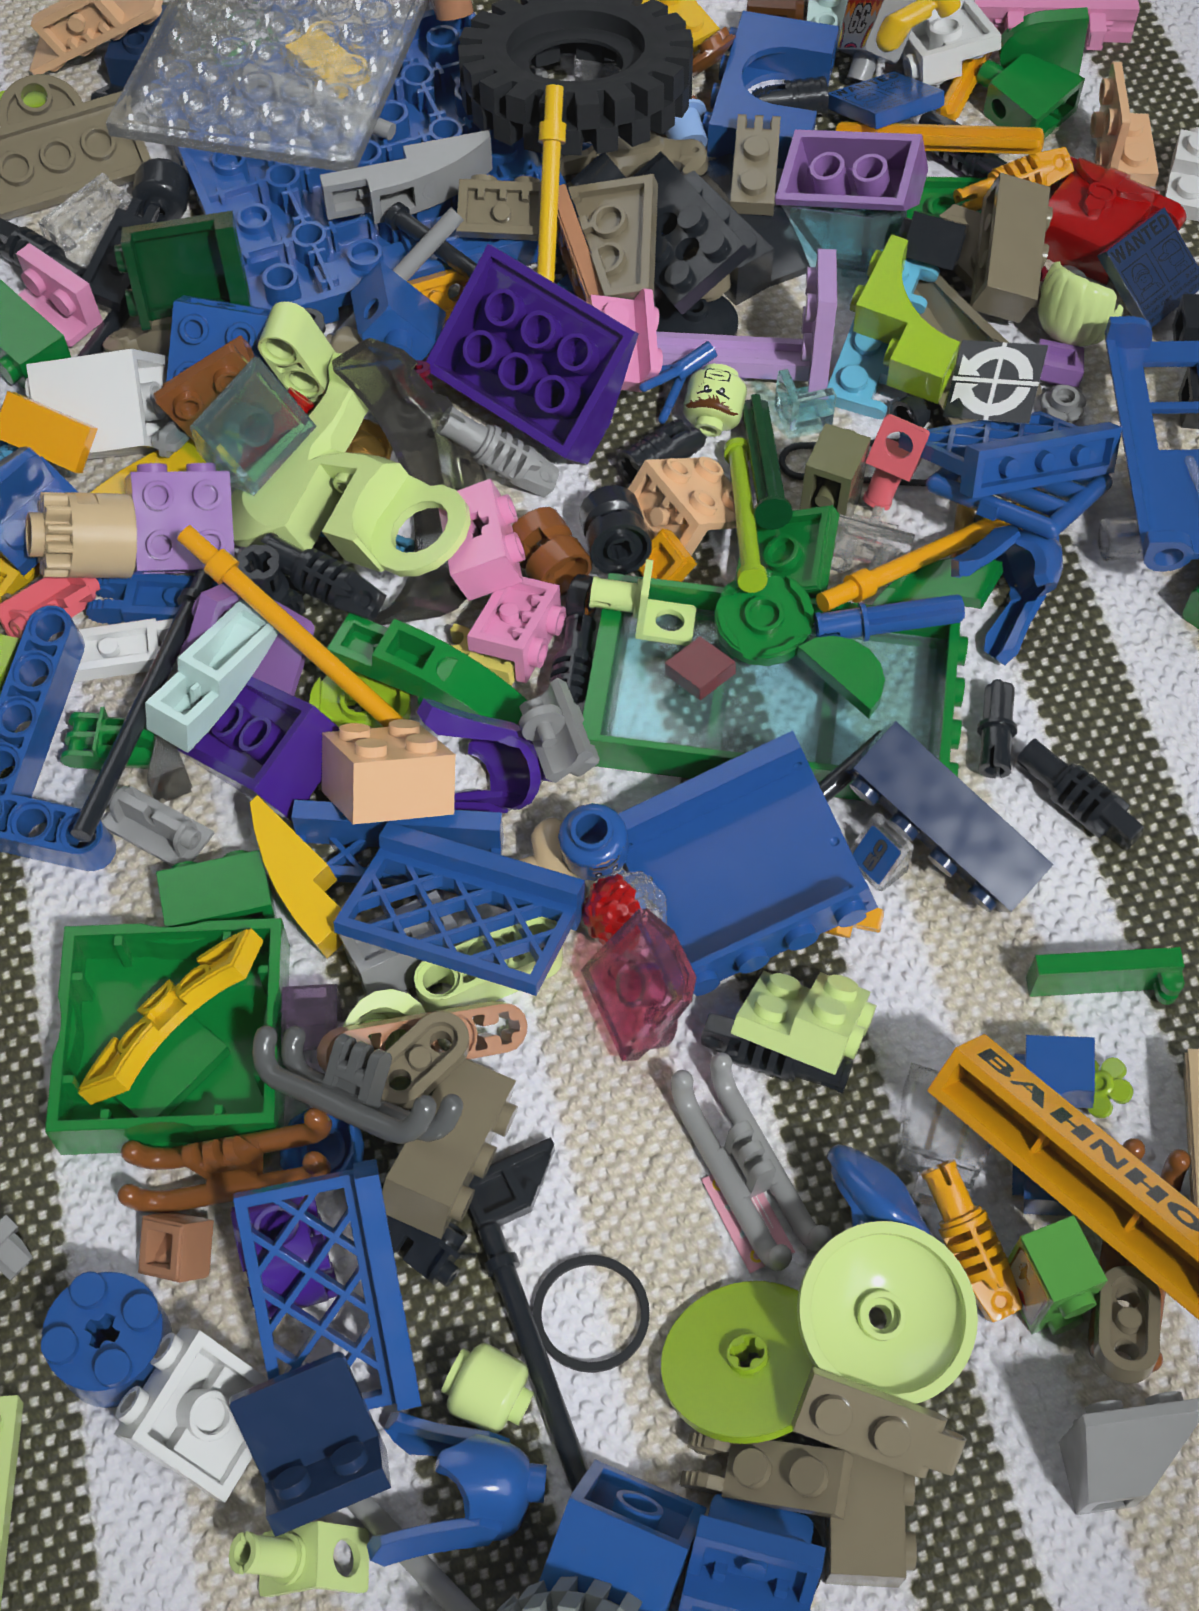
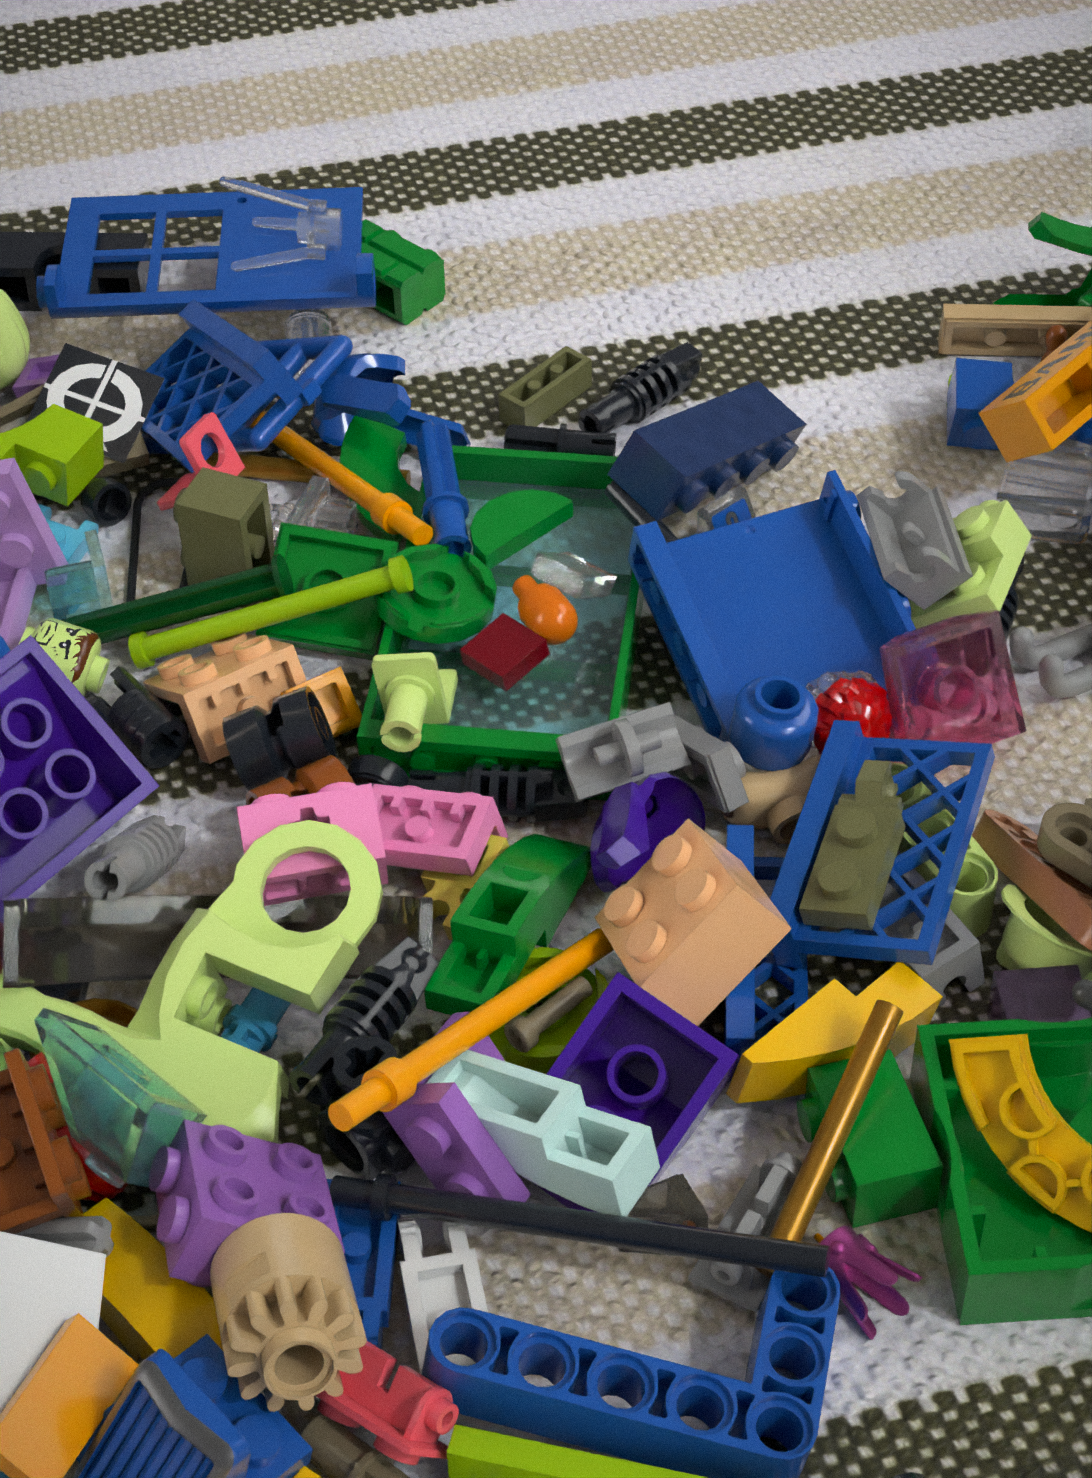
camera: 90 degrees left, 15 degrees down
green arm [60,707,160,770] -> none
green hinge [1026,947,1185,1005] -> none
none -> olive piece [498,346,592,427]
none -> dark tan piece [504,976,593,1053]
none -> orange cylinder [512,575,578,645]
none -> clear tile [530,552,617,599]
none -> light grey hinge [669,715,749,813]
none -> pearl gold bar [755,1000,903,1278]
none -> olive hinge [799,760,905,930]
none -> flat silver piece [814,1226,923,1340]
none -> light grey hinge [857,471,973,610]

